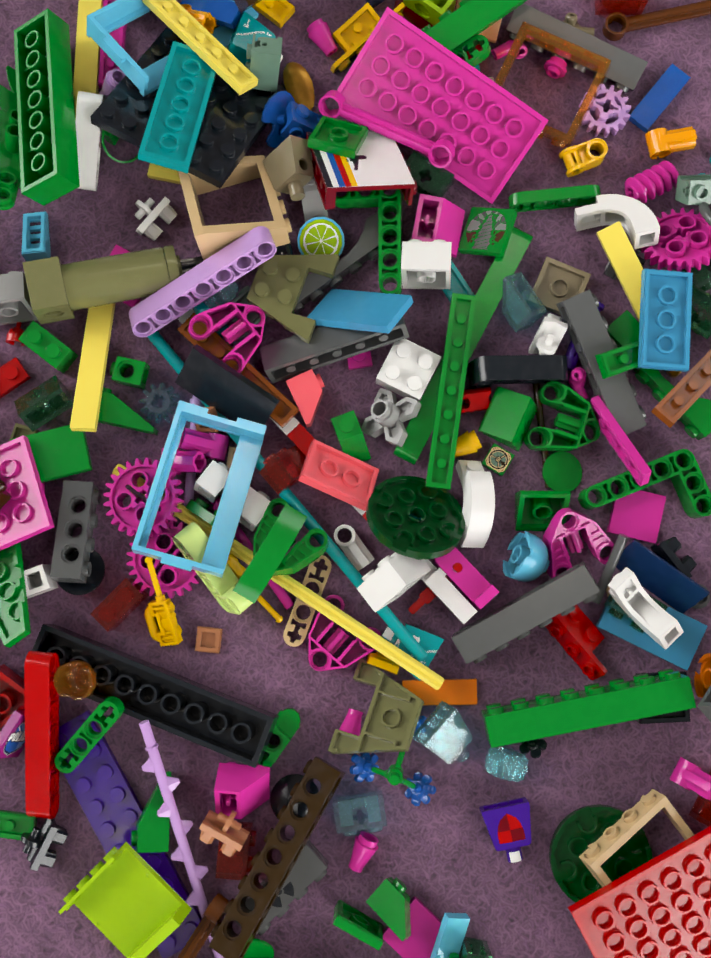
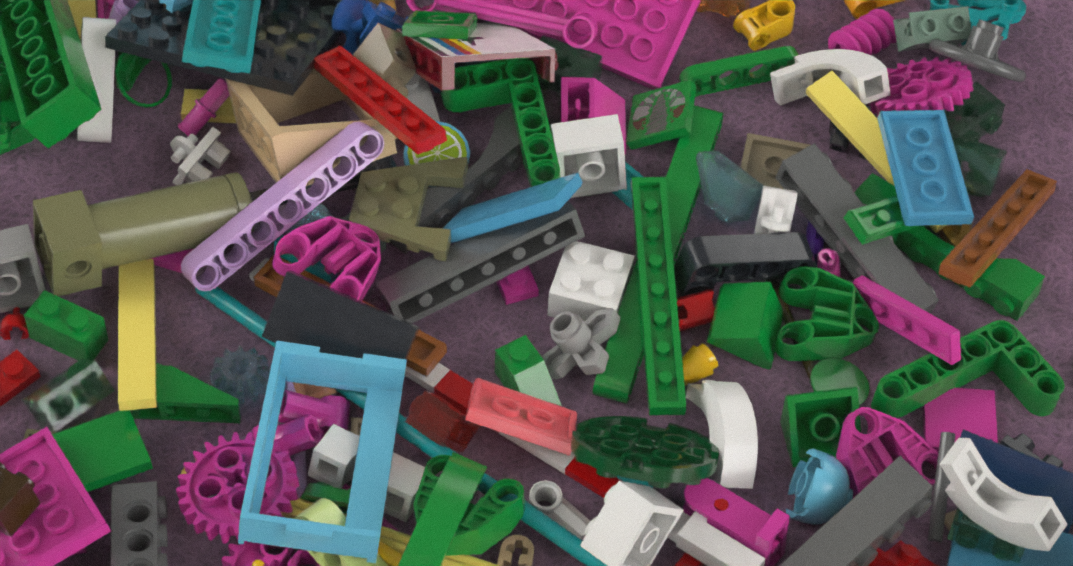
camera: 15 degrees left, 30 degrees down
medium azure slope [22,211,51,261] -> none
green brick [110,356,150,390] -> none
coral slope [286,369,325,428] -> none
tile [482,443,515,477] -> none
none -> dark pink axle [177,78,230,136]
none -> red plate [314,46,447,155]

